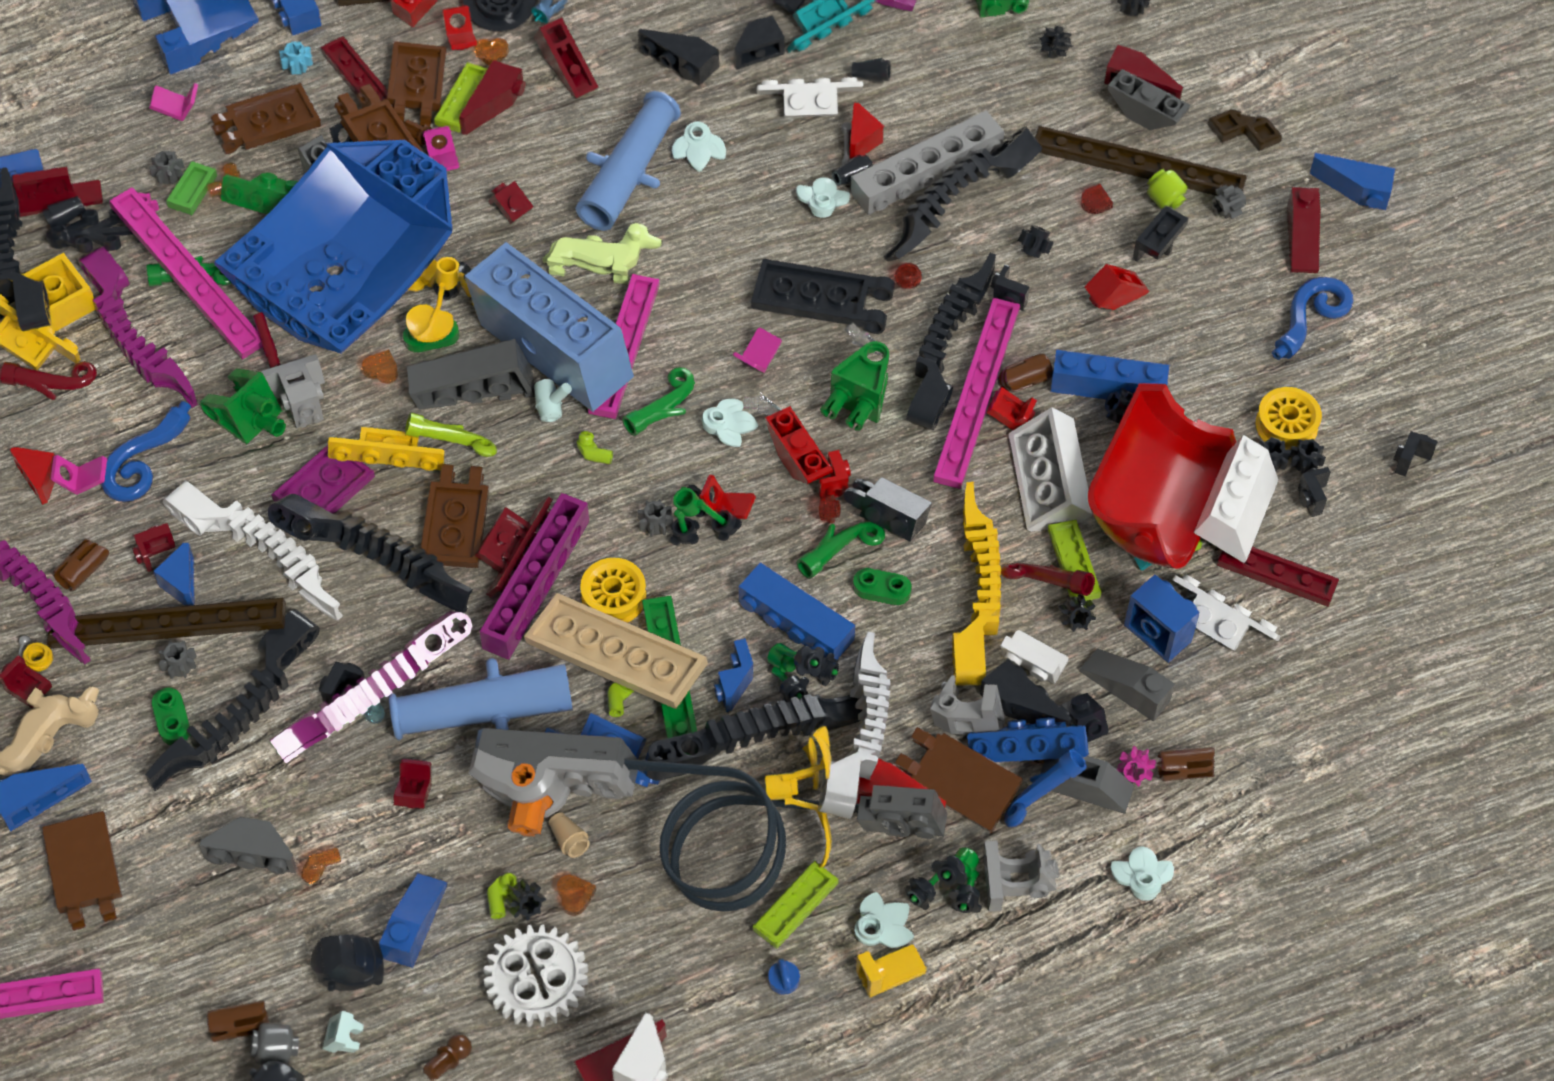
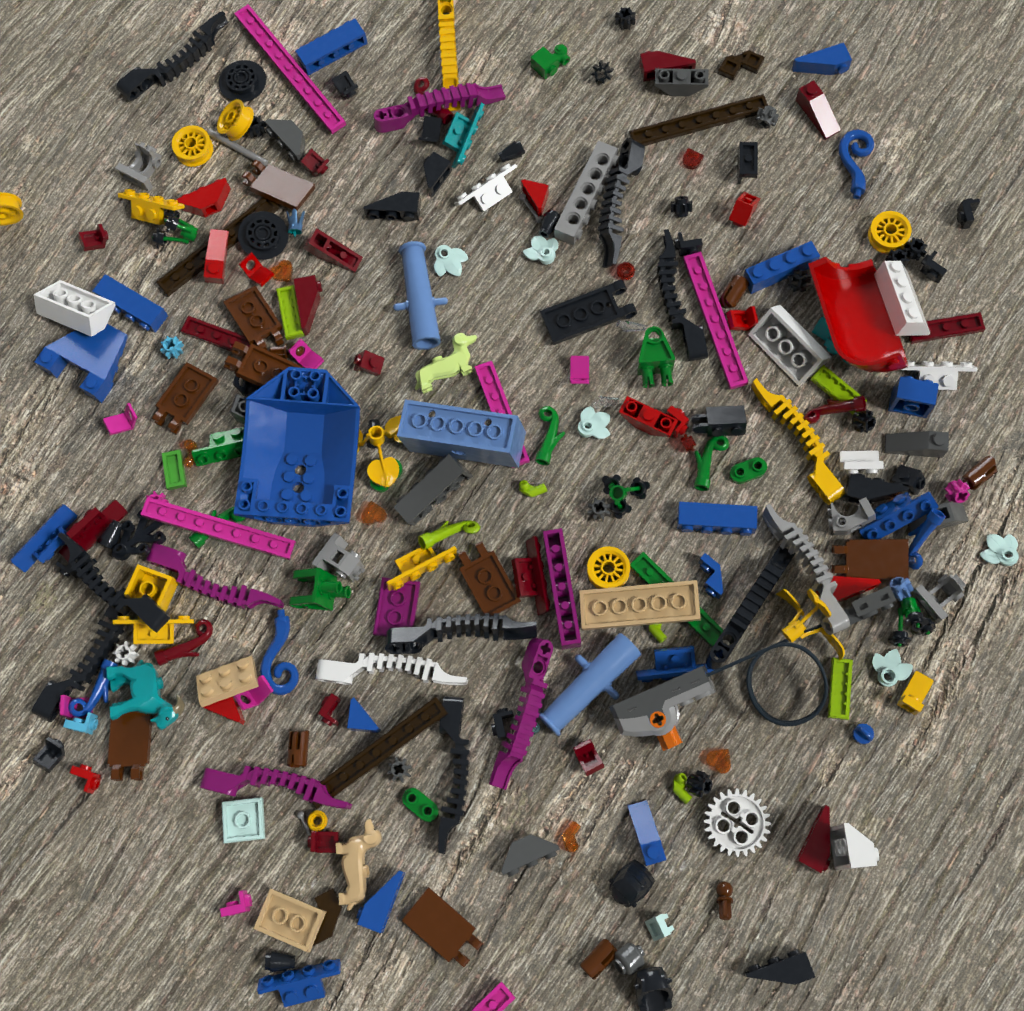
camera: 25 degrees left, 15 degrees up
dark grey gear [149,151,185,184] -> none
dark red piece [253,313,281,368] -> none
light aqua piece [534,379,572,422] -> none
tan cone [549,812,590,858] -> none
red bracket [700,475,756,519] -> none
black plant [767,643,839,703] -> none
lime head [1147,169,1187,210] -> none
none -> tan plate [196,655,259,707]
none -> medium blue gear [890,577,914,601]

